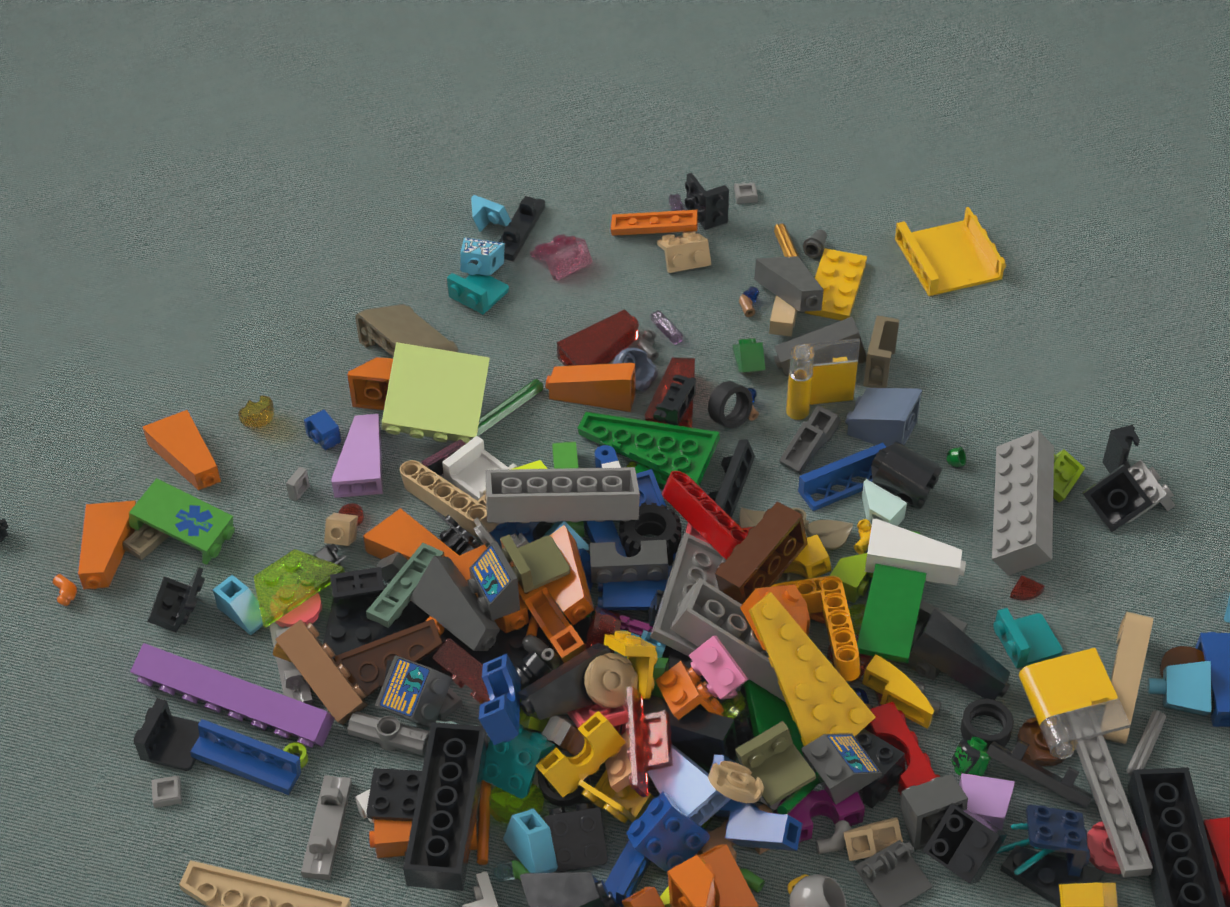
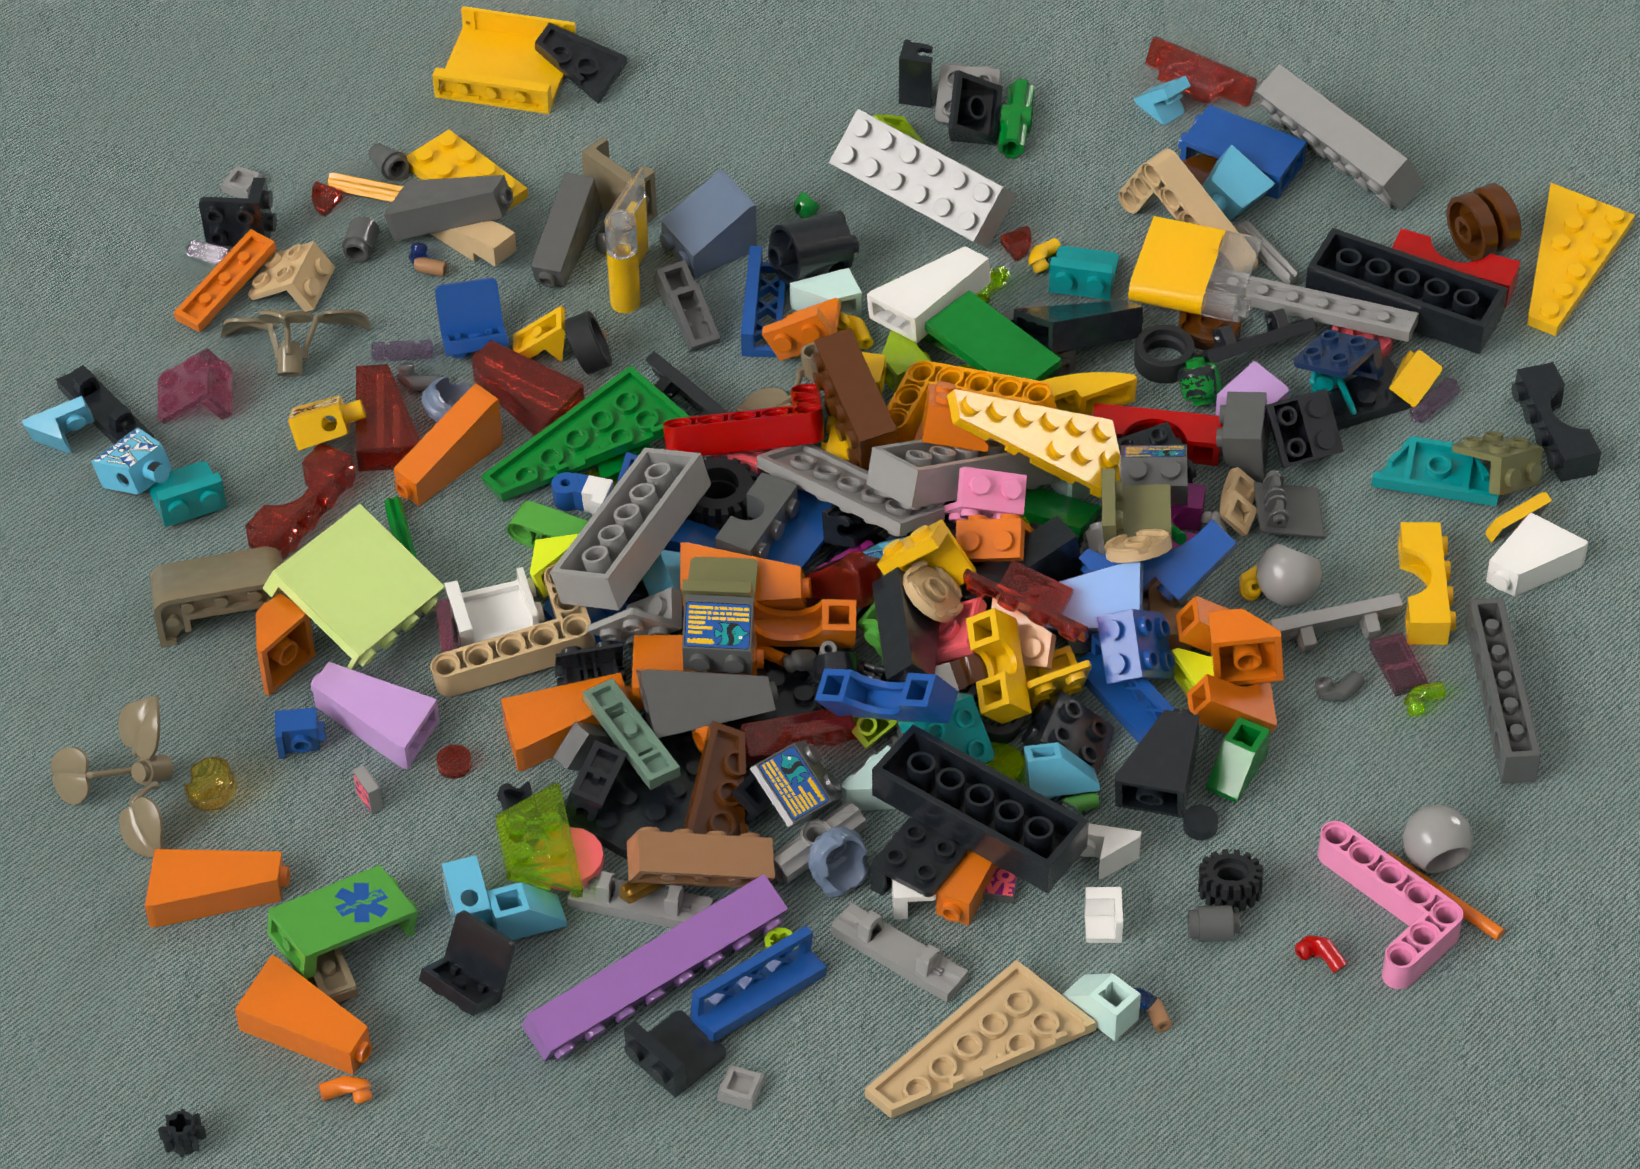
camera: 60 degrees left, 0 degrees up
tan brick [324,513,358,546] -> none
black hinge [653,375,696,426] -> none
green slope [733,338,766,372] -> none
none -> dark tan plant [51,696,173,857]
none -> dark tan plant [221,309,370,377]
none -> clear red arch [245,443,356,560]
none -> yellow torso [288,395,366,451]
none -> clear red tile [312,181,343,217]
none -> dark grey brick [342,217,380,262]
none -> blue bracket [434,277,509,358]
none -> medium azure torso [442,855,492,927]
none -> yellow slope [513,306,565,363]
none -> black wing [535,23,627,104]
none -> orange bracket [762,298,841,361]
none -> sand blue hair [808,827,869,898]
none -> clear neon green arm [976,266,1010,304]
none -> green piece [998,79,1035,159]
none -> yellow arm [1028,238,1061,274]

